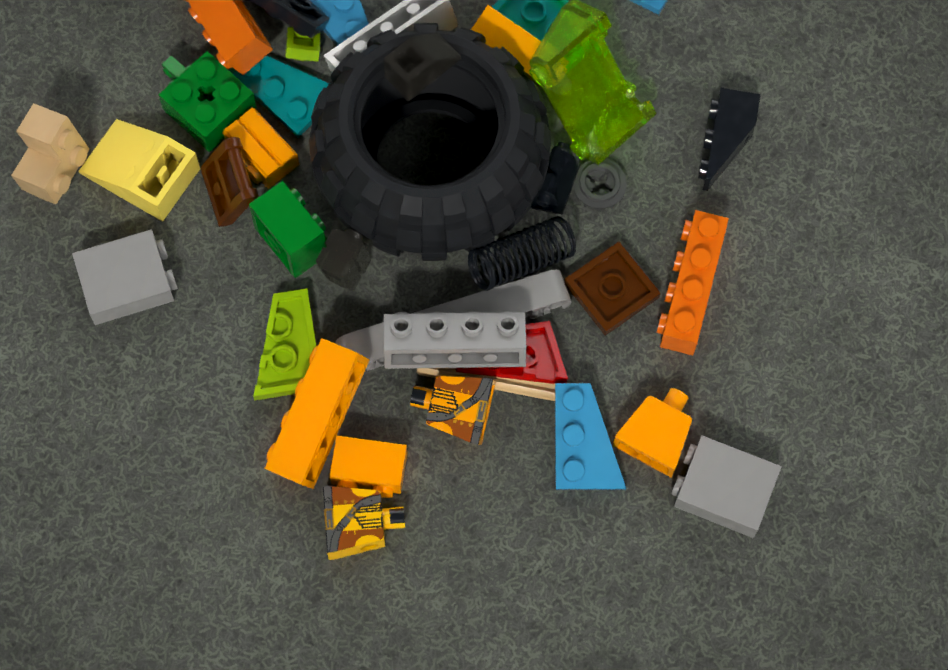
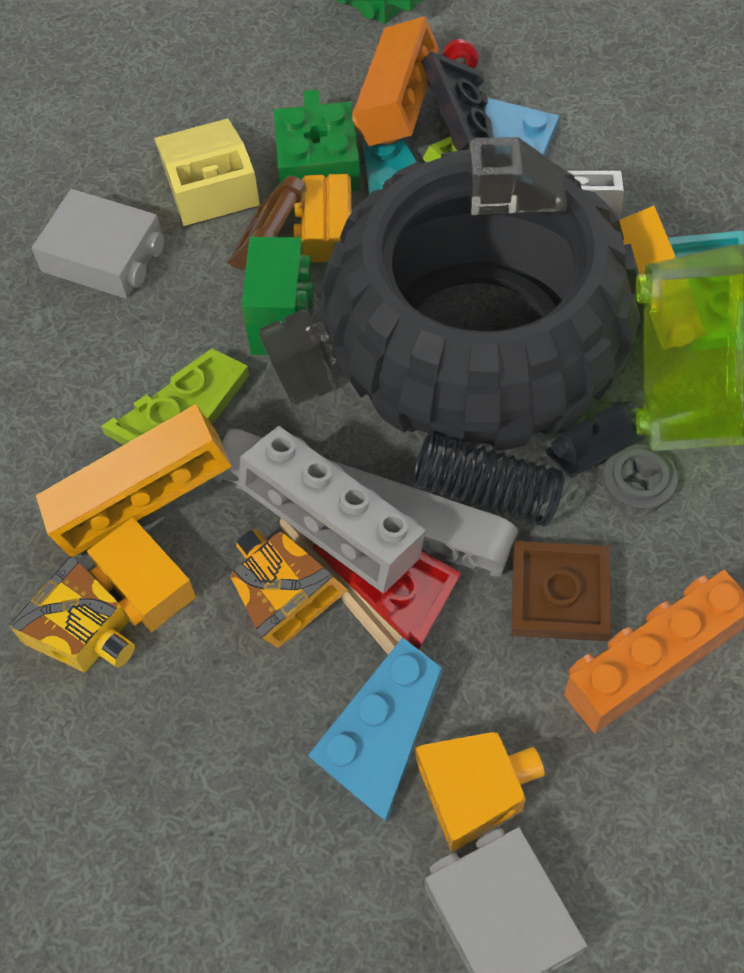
camera: 45 degrees right, 10 degrees down
tan brick [11,103,90,204] -> none

